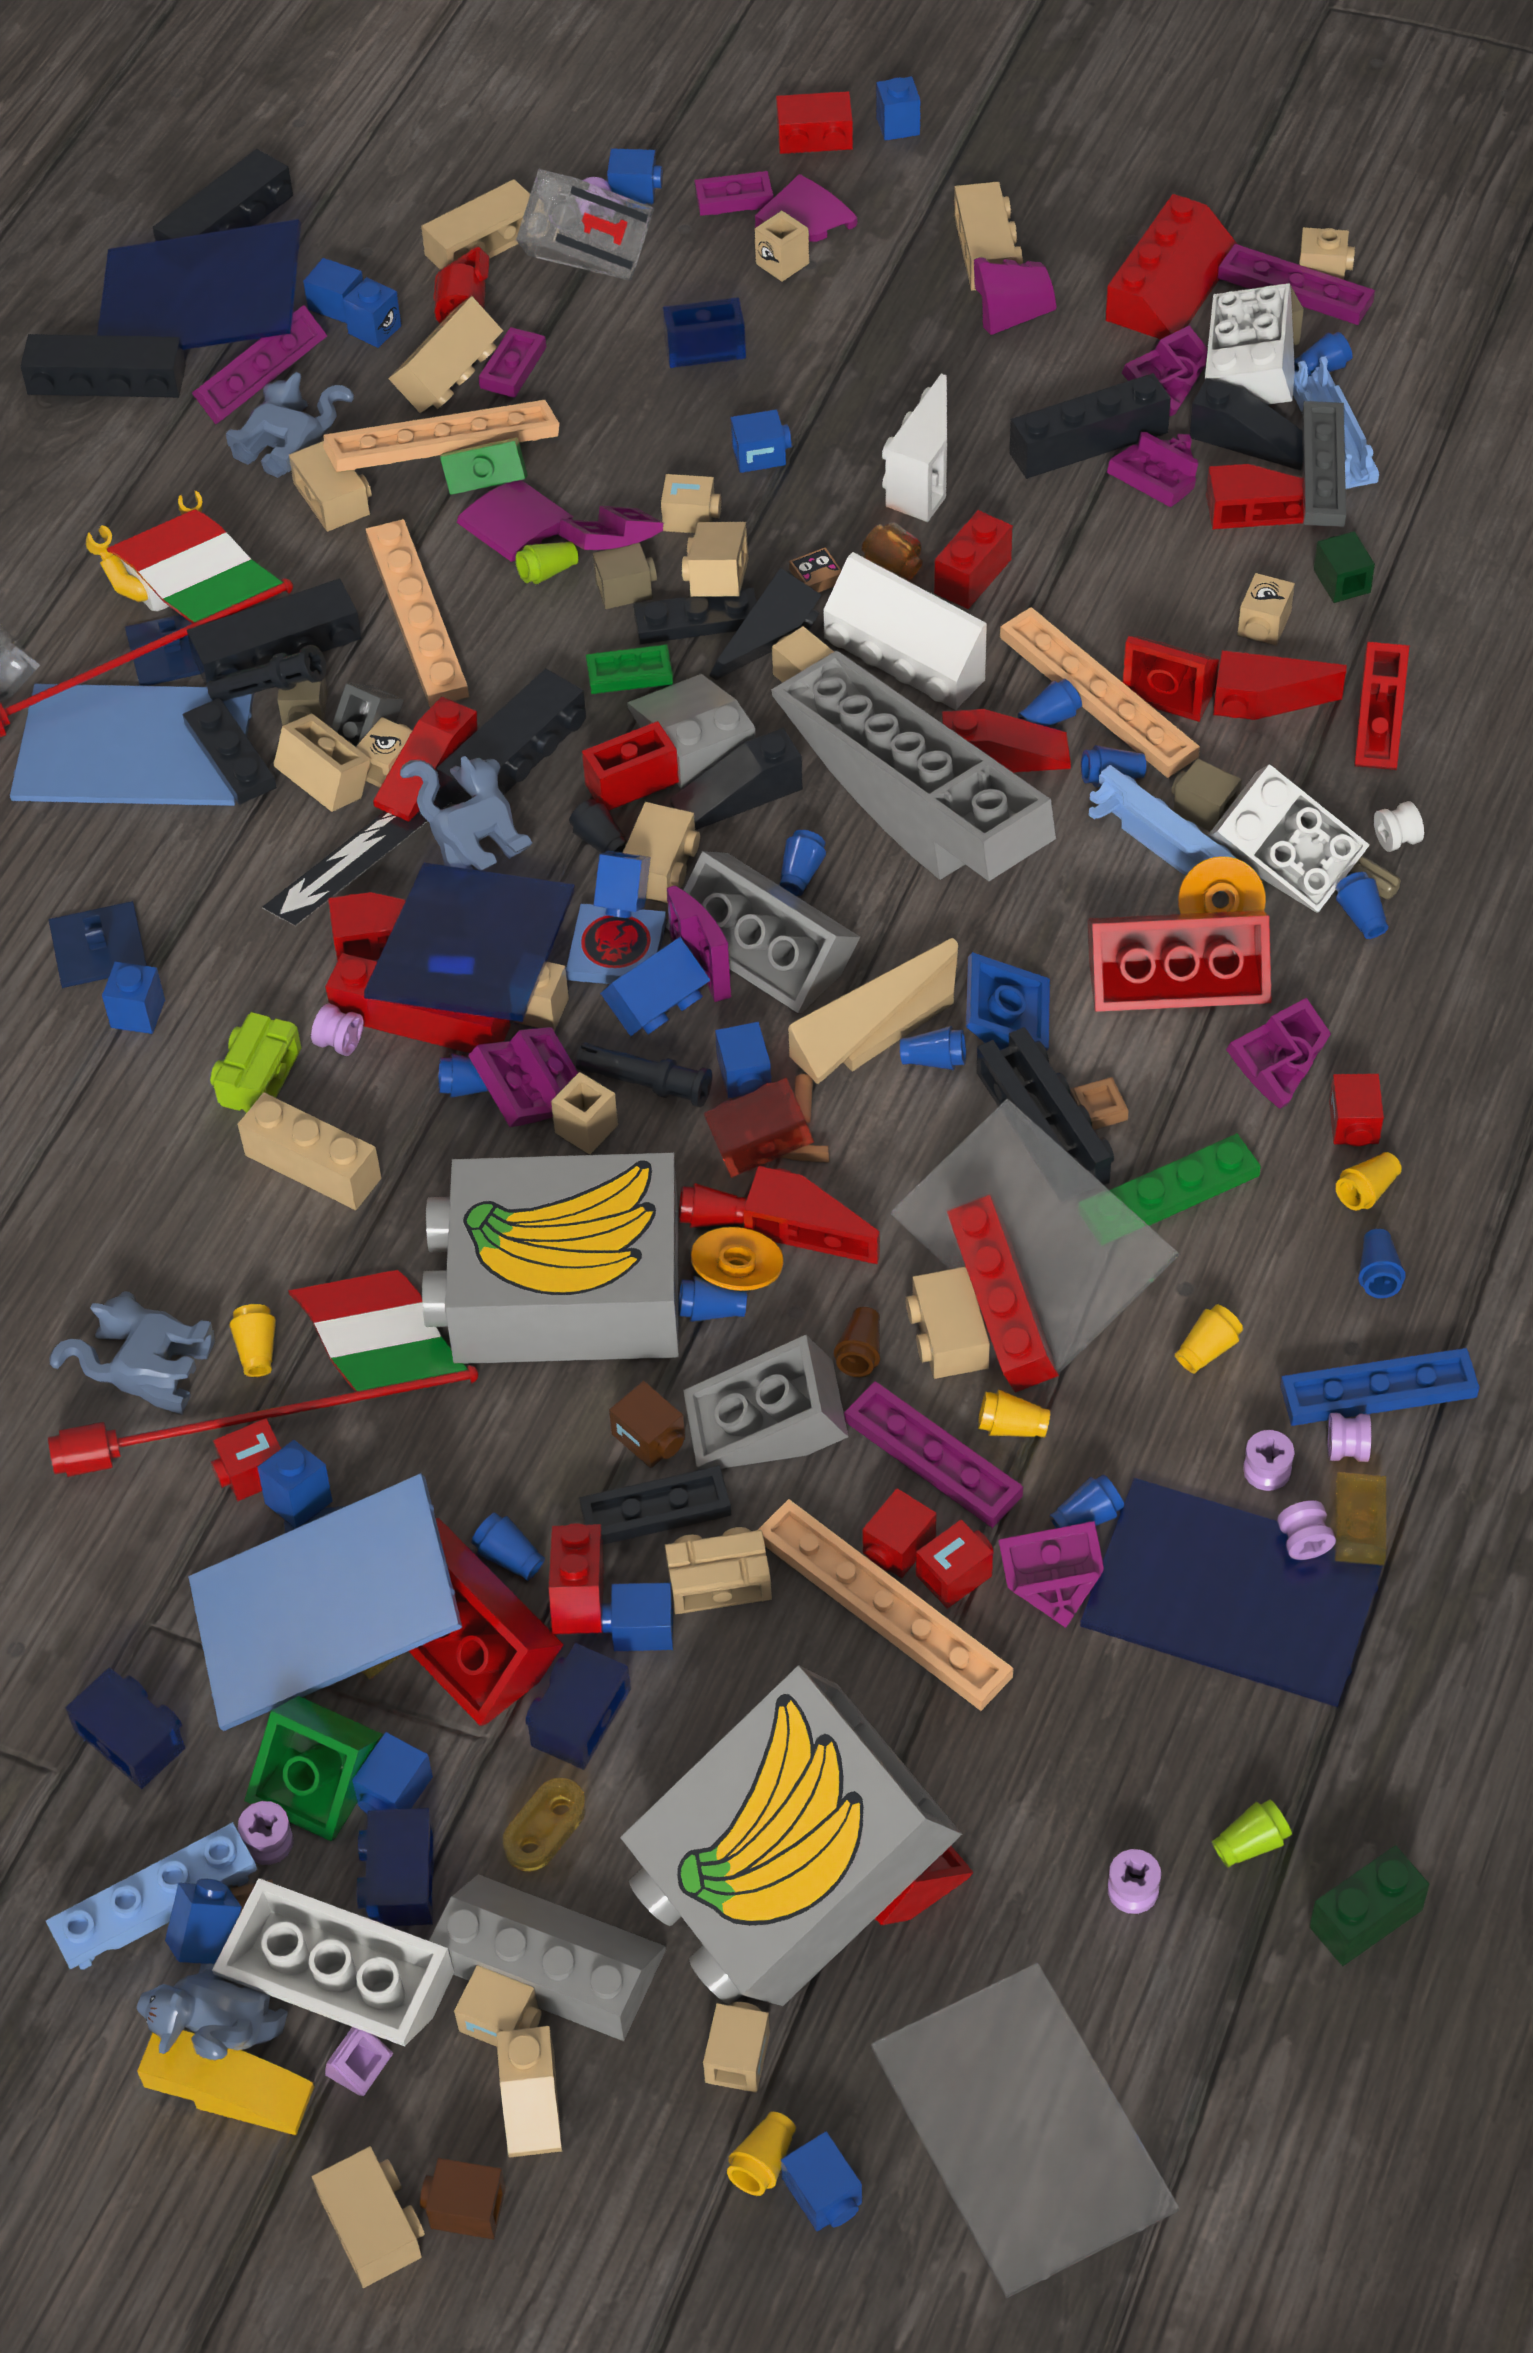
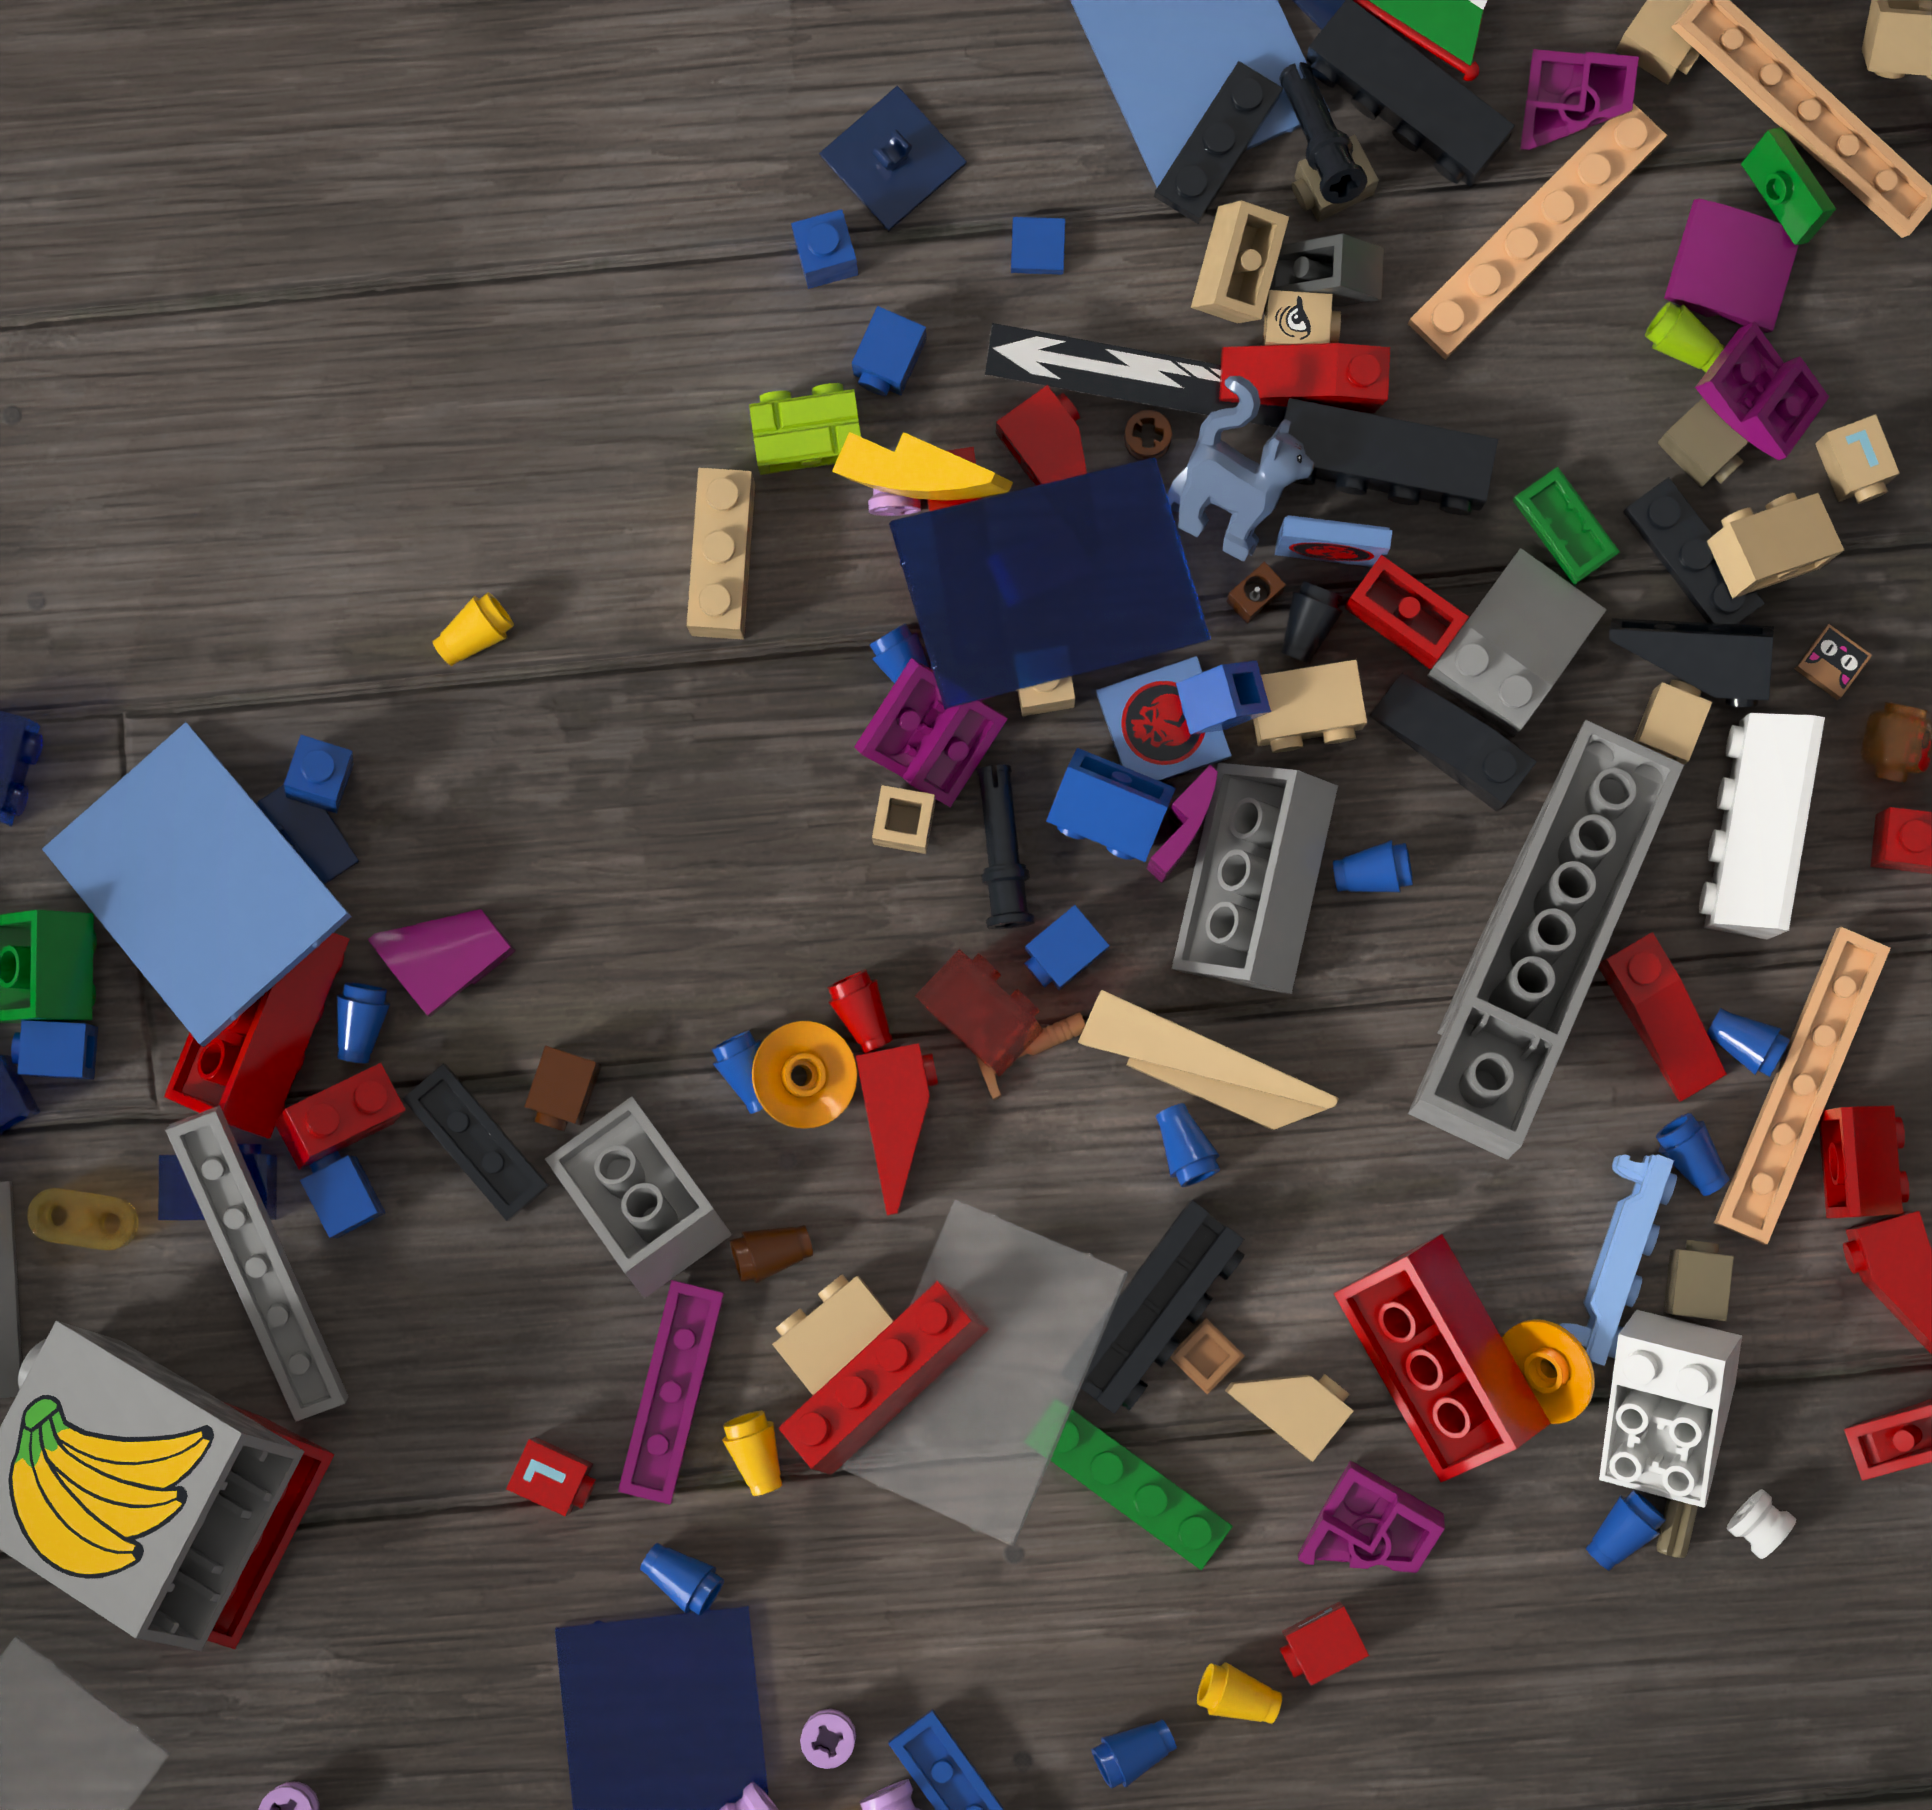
camera: 65 degrees right, 30 degrees up
flag [48,1270,479,1477] -> none
sand blue animal [49,1291,215,1414] -> none
red brick [211,1418,281,1502] -> none
light grey brick [422,1153,679,1364] -> none
tan brick [665,1527,772,1614] -> none
light nougat plate [758,1499,1013,1711] -> none
red brick [862,1488,937,1578] -> none
blue slope [966,952,1050,1051] -> none
magenta slope [998,1521,1104,1628] -> none
yellow cone [1175,1304,1243,1374] -> none
none -> light grey plate [165,1105,348,1422]
none -> magenta slope [368,909,516,1017]
none -> yellow slope [832,432,1013,501]
none -> blue brick [852,306,927,396]
none -> blue tile [1011,217,1065,275]
none -> reddish brown bush [1124,410,1172,462]
none -> tan slope [1225,1374,1353,1462]
none -> reddish brown piece [1226,561,1286,624]
none -> medium blue tile [1275,515,1392,567]
none -> magenta slope [1520,49,1639,151]

